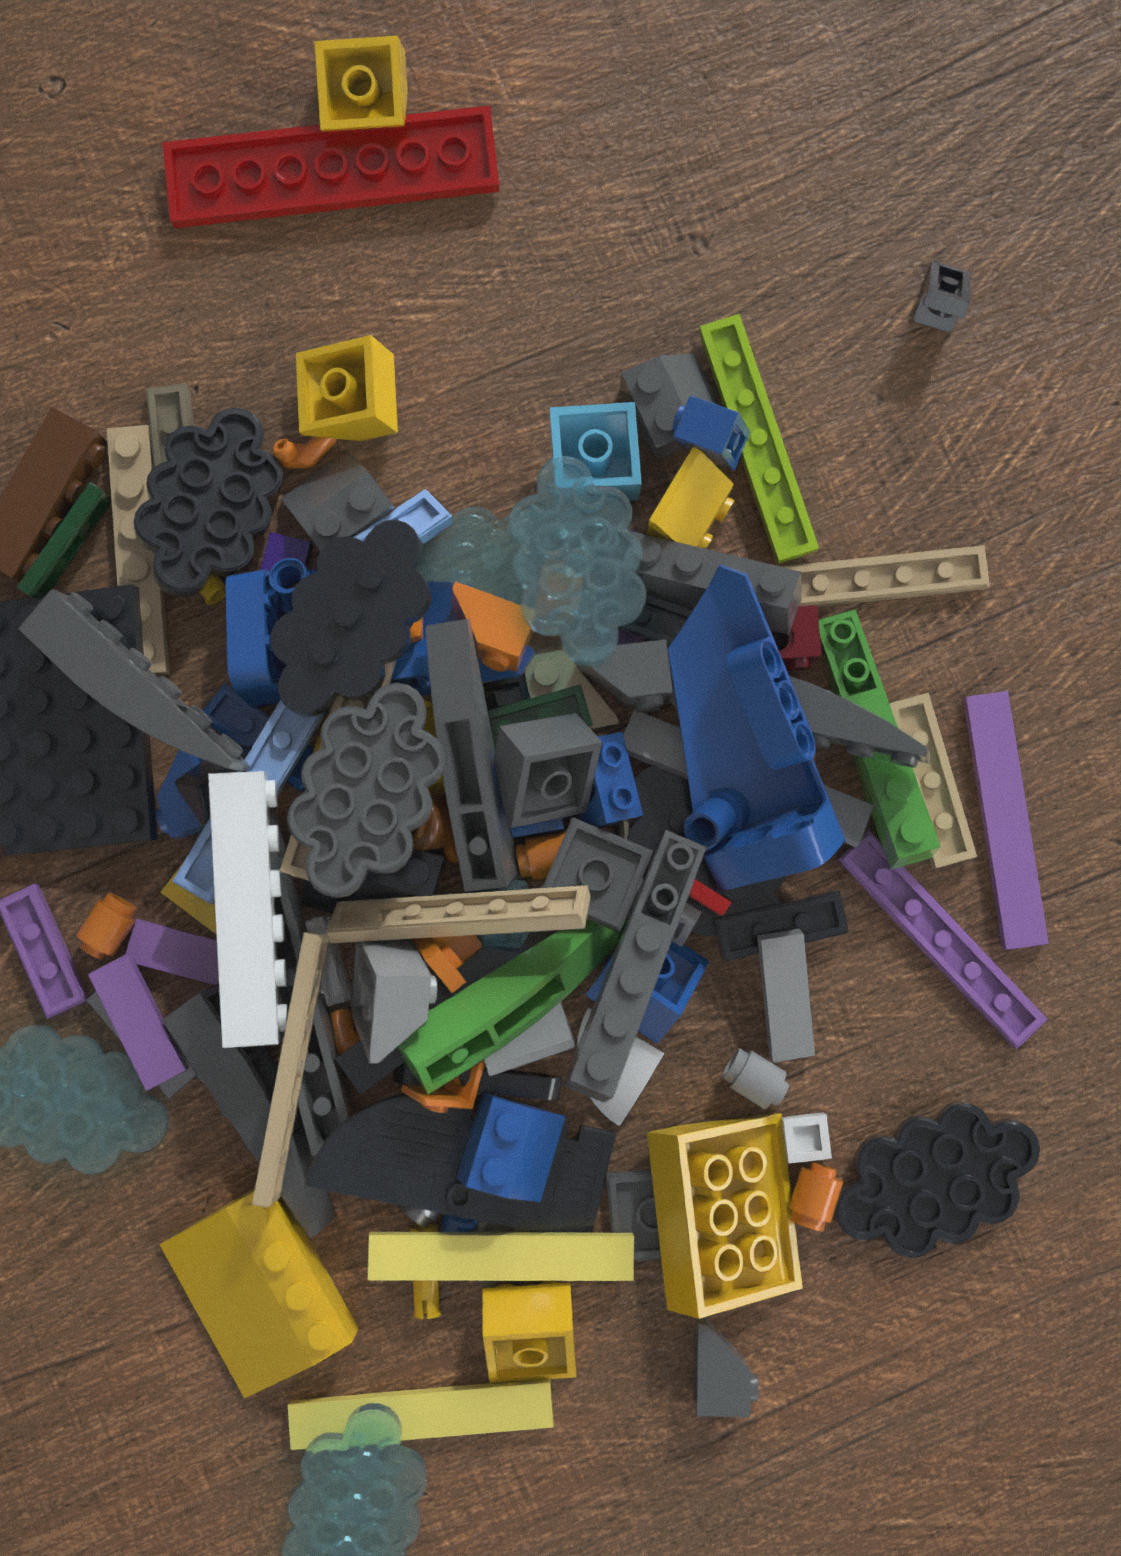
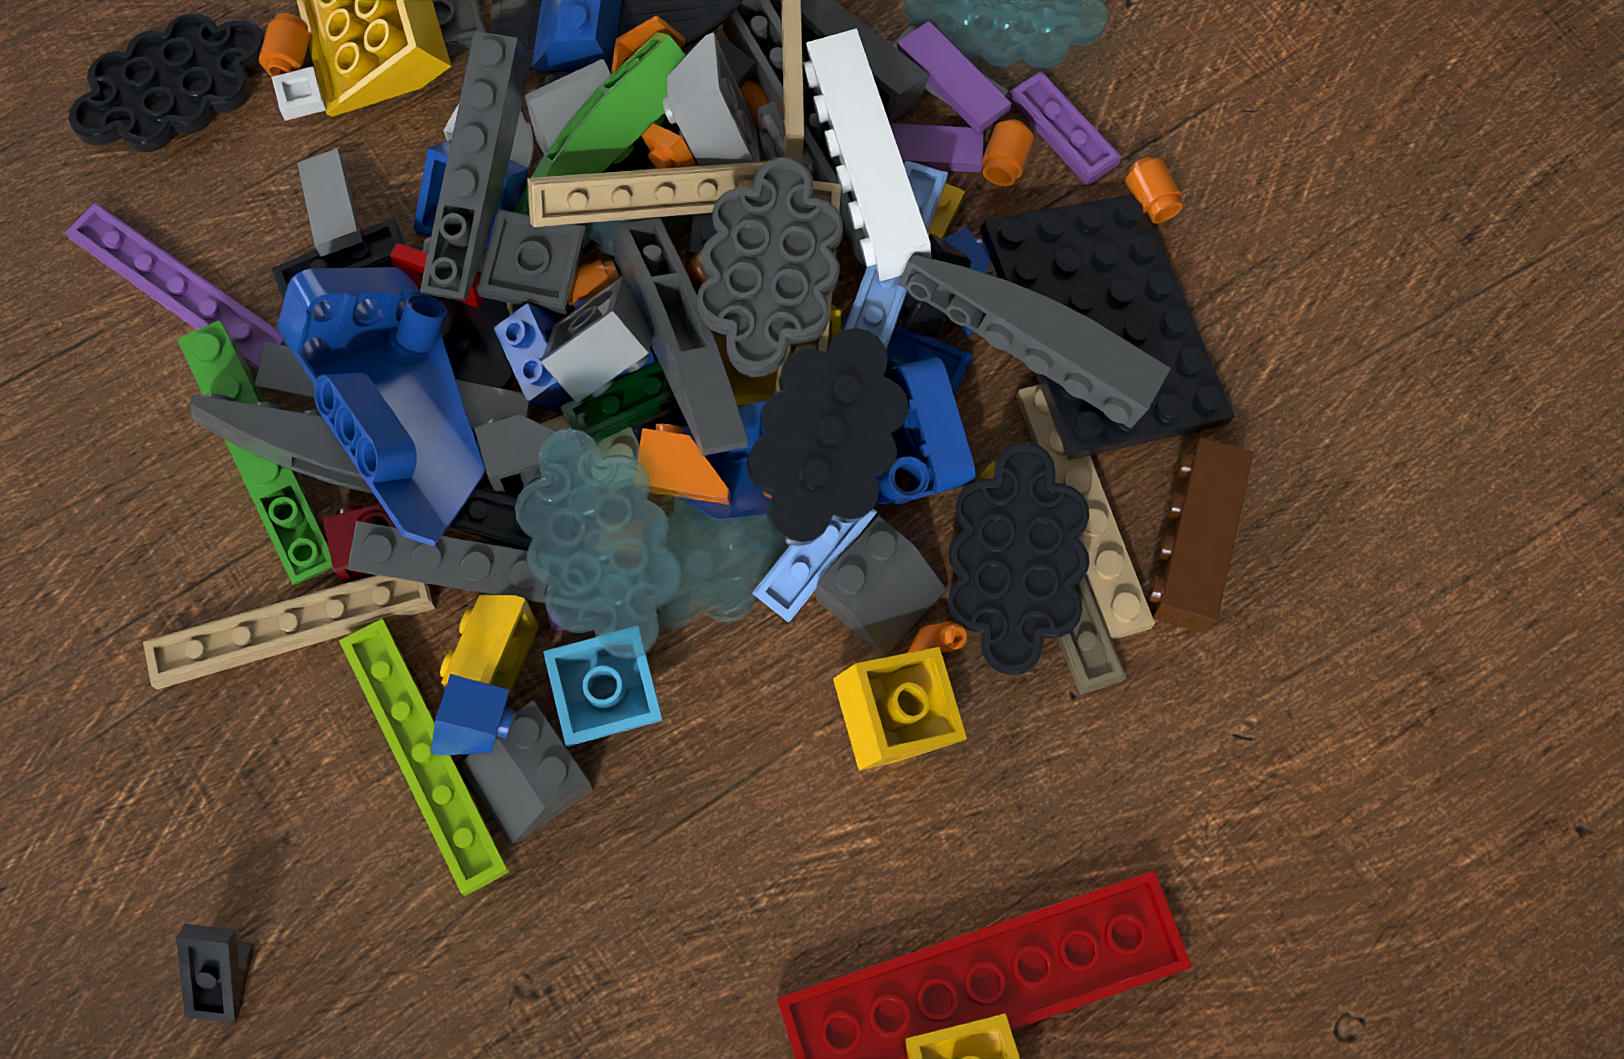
camera: 165 degrees right, 15 degrees down
dark green tile [17,482,112,598] -> none
dark purple tile [260,532,313,584] -> none
light grey brick [721,1048,789,1109] -> none
tan plate [889,693,977,869] -> none
medium lavender tile [963,691,1049,950] -> none

